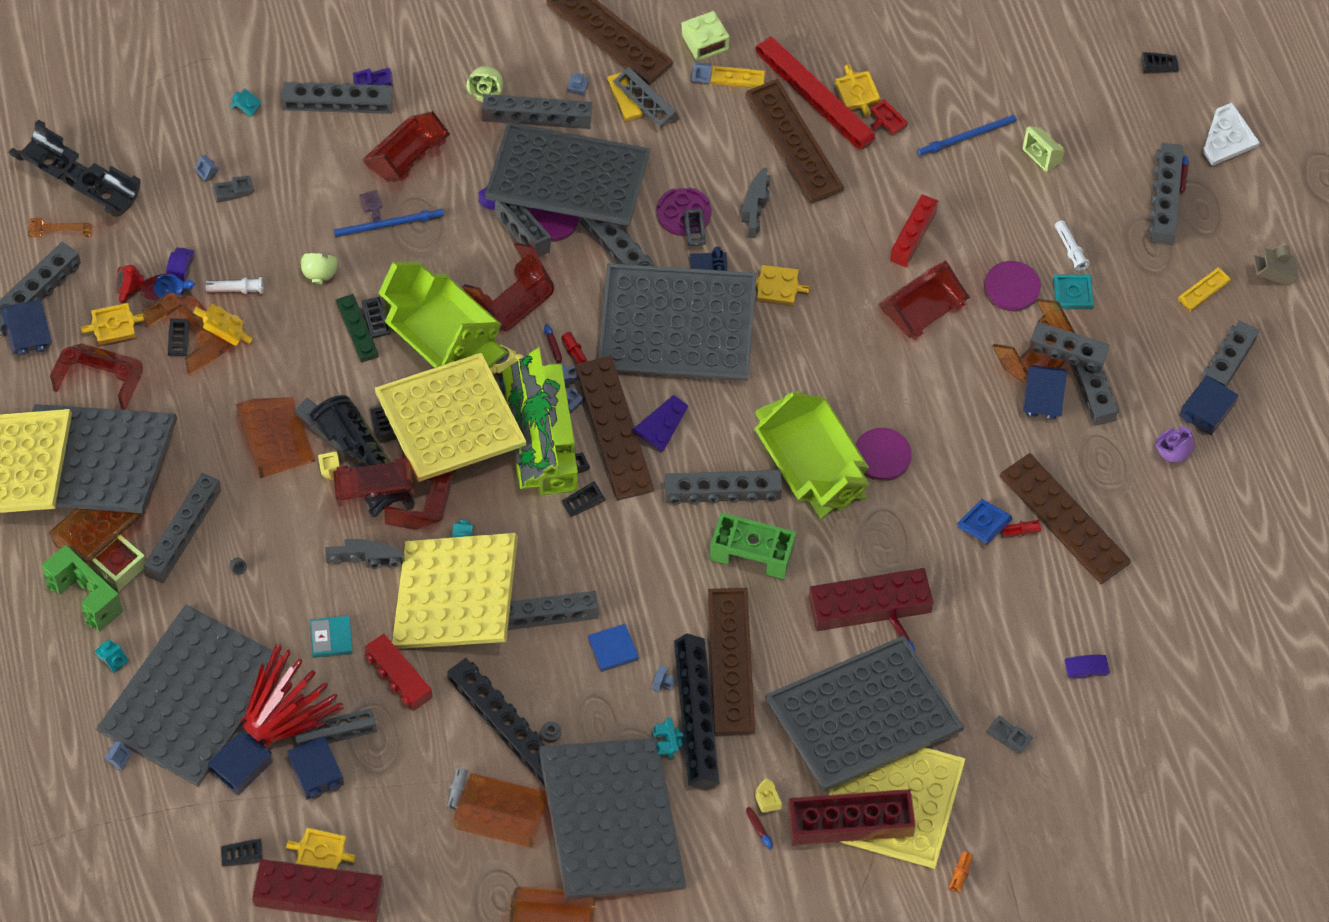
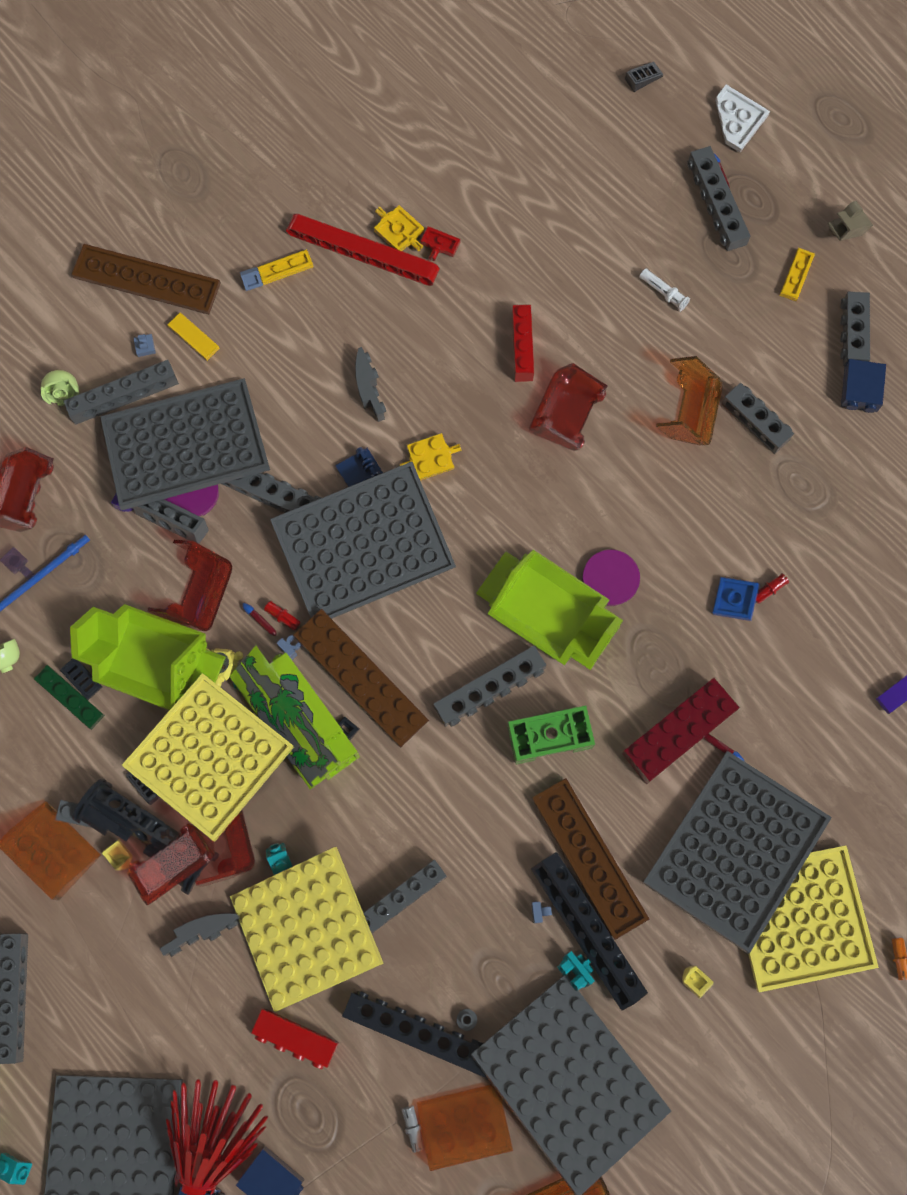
camera: 25 degrees left, 15 degrees up
dark grey hinge [229,557,247,575] -> none
dark grey fence [295,709,377,747] -> none
teal tile [310,616,353,658] -> none
black slope [562,481,606,517] -> none
sand blue tile [566,387,584,414] -> none
blue tile [588,624,639,672] -> none
dark grey fence [613,66,679,128] -> none
dark purple wing [631,395,688,452] -> none
magenta tile [657,187,712,236] -> none
yellowish green piece [681,11,730,61] -> none
black slope [683,209,706,246] -> none
reddish brown plate [746,79,844,203] -> none
dark red piece [746,807,773,849] -> none
dark red brick [788,789,916,845] -> none
blue bar [917,115,1017,156] -> none
magenta tile [985,261,1041,311] -> none
dark grey slope [986,715,1033,754] -> none
reddish brown plate [1000,453,1131,585] -> none
yellowish green slope [1022,126,1065,172] -> none
dark blue brick [1023,365,1067,419] -> none
dark grey brick [1029,321,1110,372] -> none
teal tile [1053,274,1094,309] -> none
medium lavender cylinder [1155,426,1195,463] -> none

